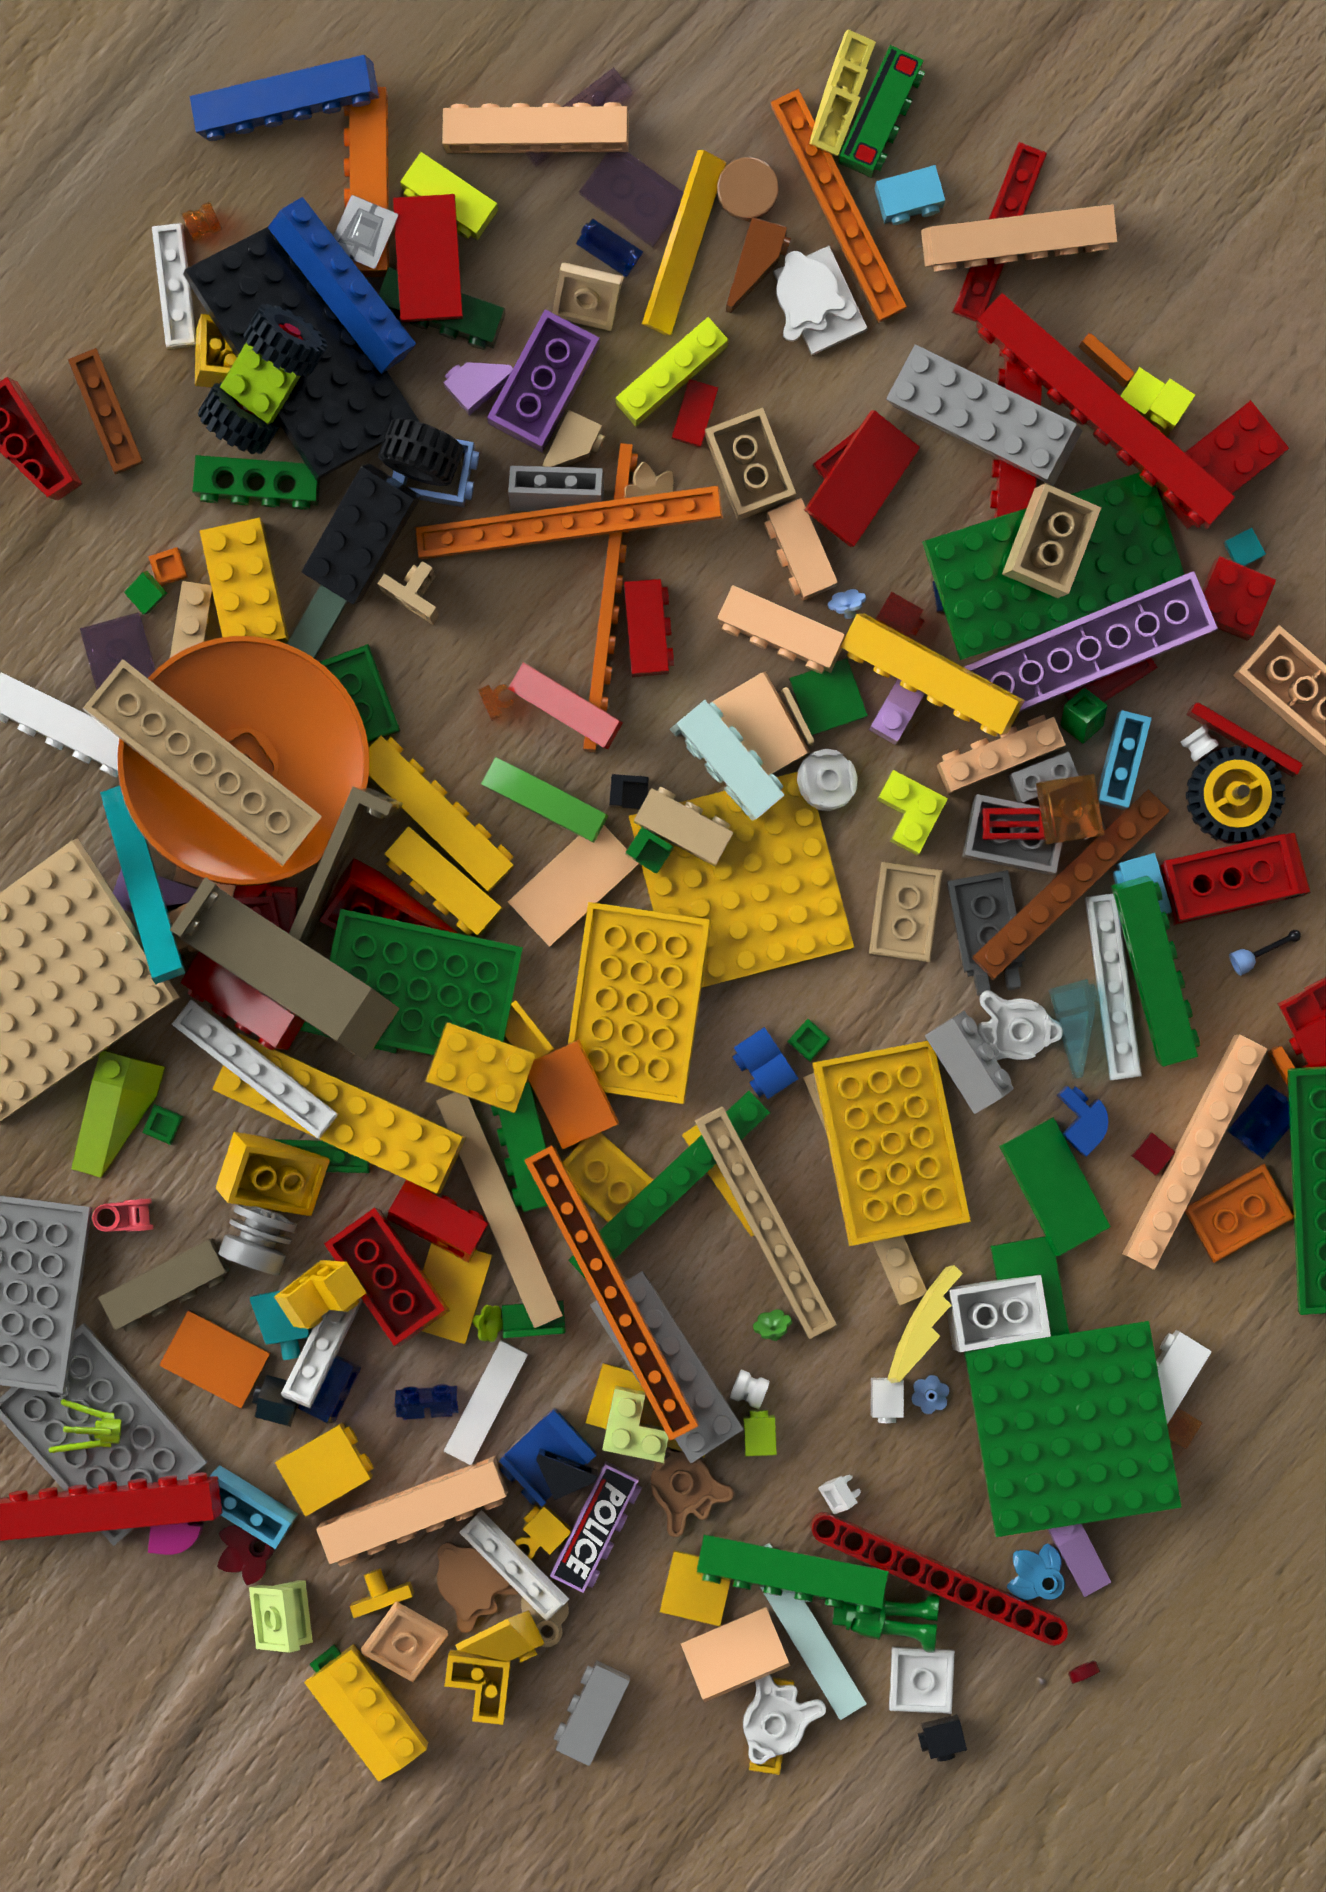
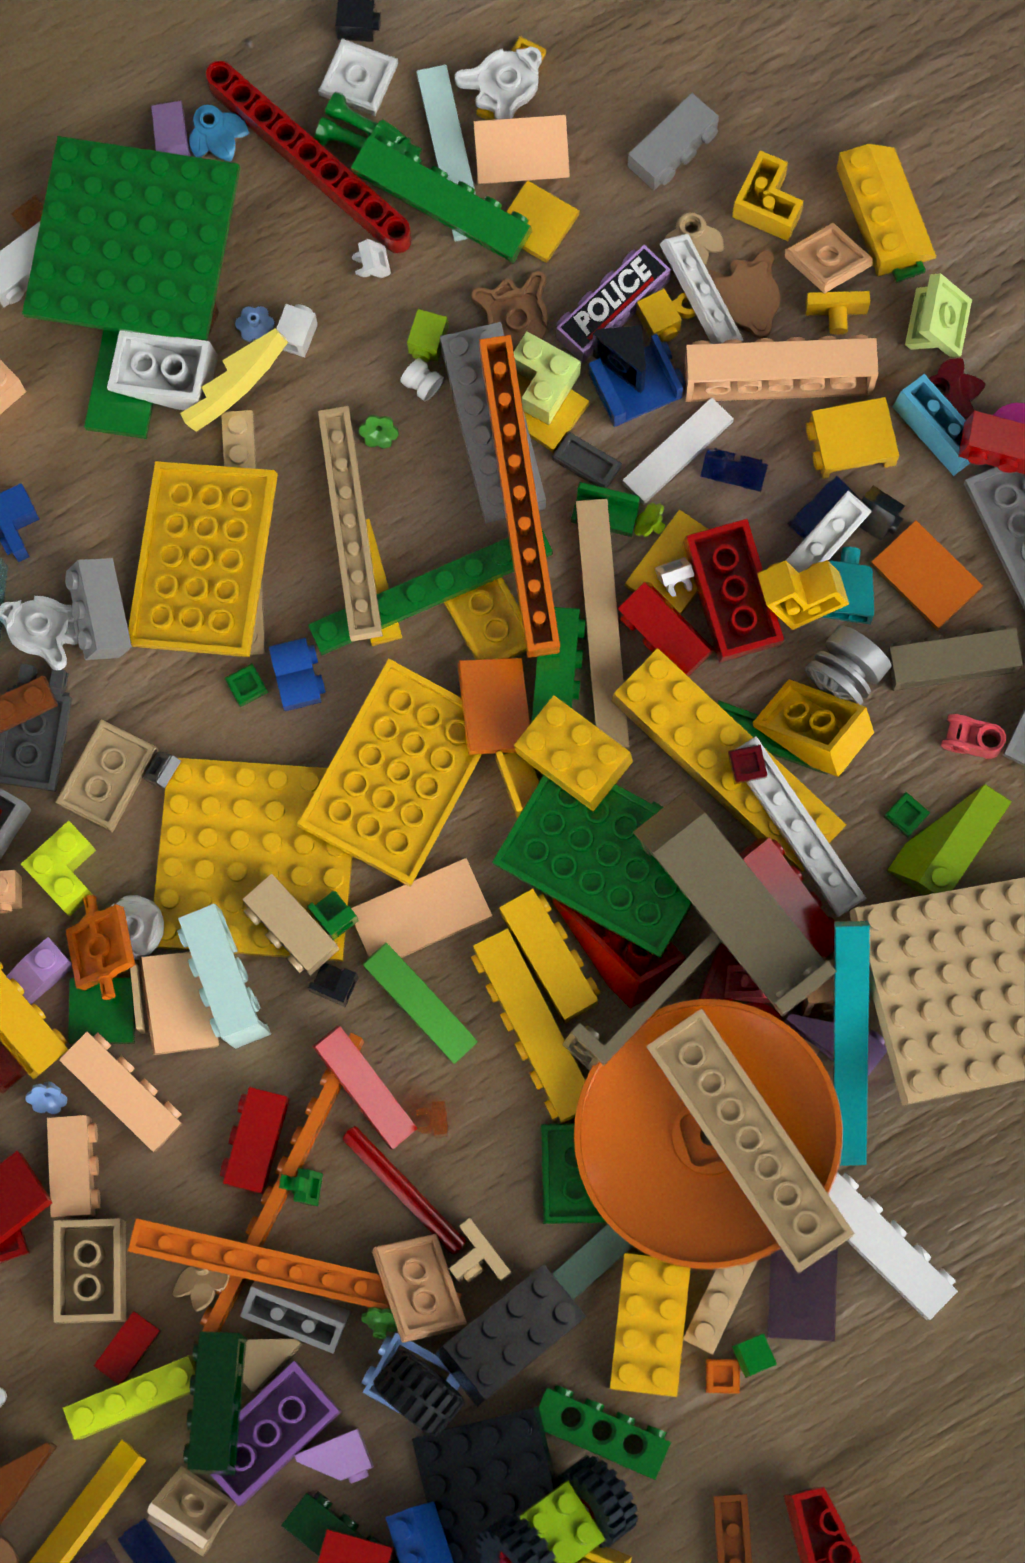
camera: 150 degrees left, 10 degrees down
yellow slope [455,1610,545,1663] -> none
green tile [999,1117,1111,1256] -> none
dark red tile [1068,1660,1100,1684] -> none
none -> orange plate [65,895,135,1000]
none -> dark grey tile [143,751,181,788]
none -> dark green brick [183,1331,247,1475]
none -> green plate [279,1168,323,1206]
none -> red axle [343,1126,466,1254]
none -> bright green plant [361,1307,397,1339]
none -> light nougat tile [372,1234,467,1343]
none -> dark grey tile [552,432,622,488]
none -> white tile [655,557,695,597]
none -> dark red tile [728,745,767,784]

